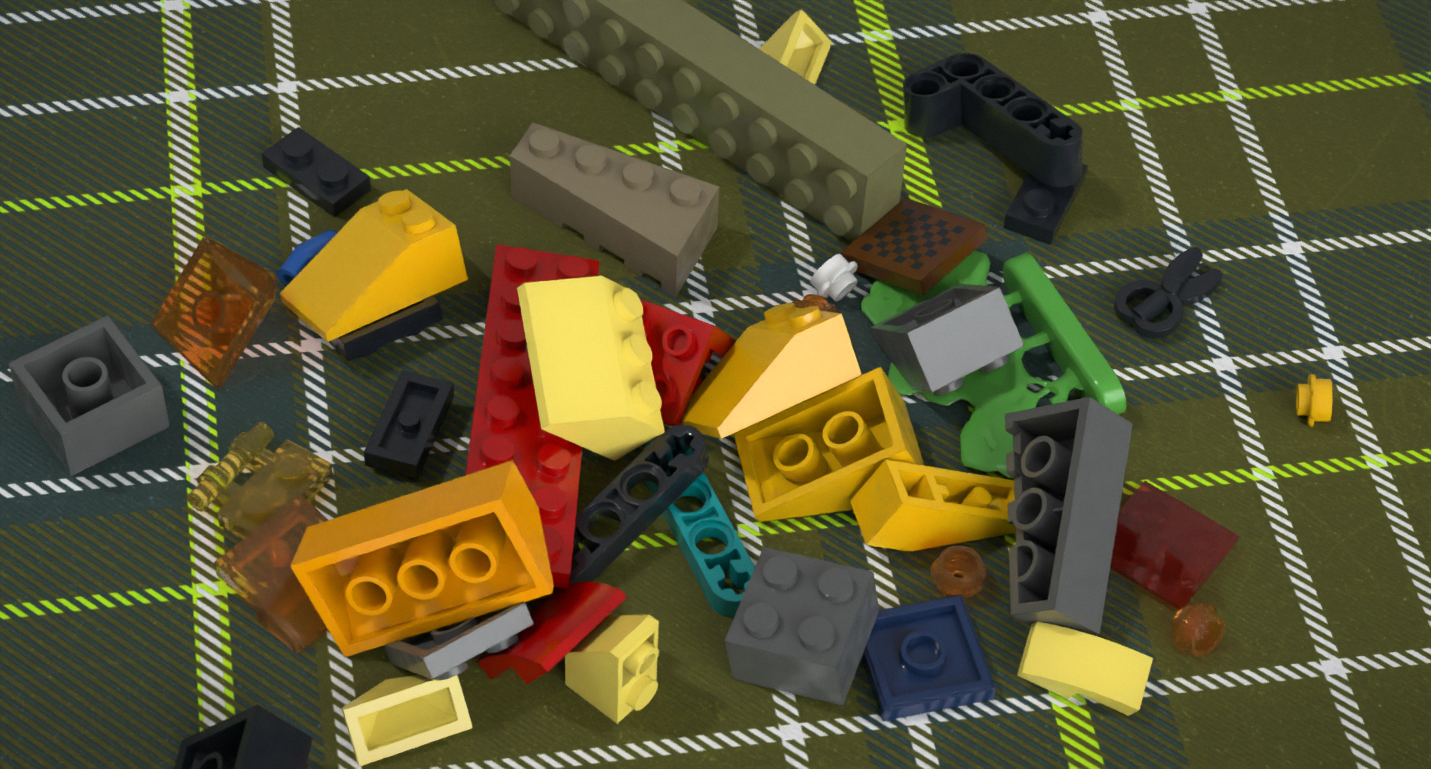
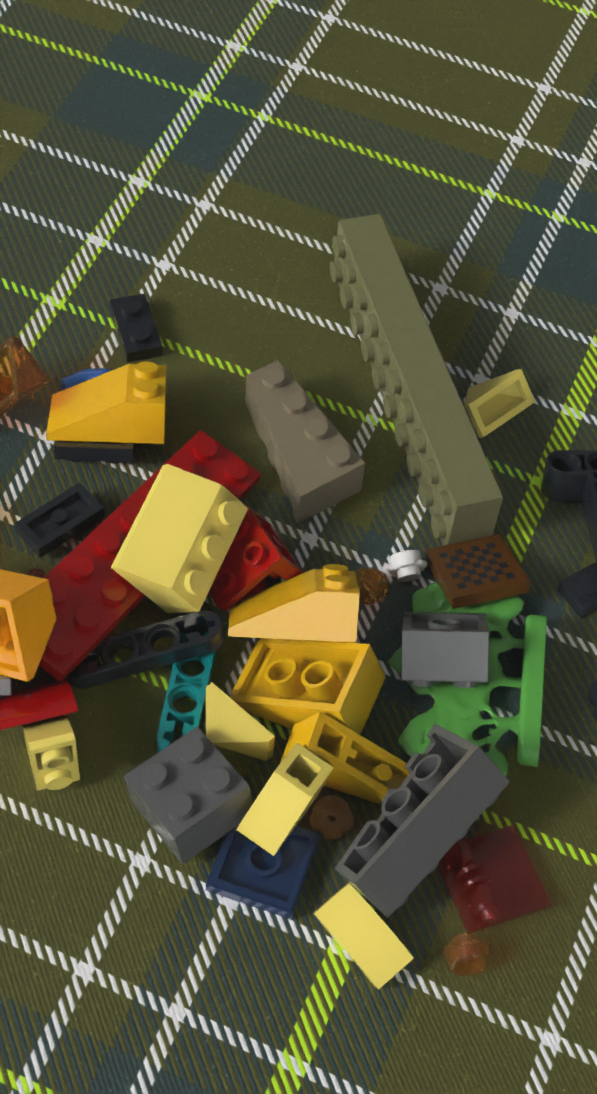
camera: 30 degrees right, 5 degrees up
none -> light yellow slope [205,682,275,761]
none -> light yellow slope [237,742,334,856]

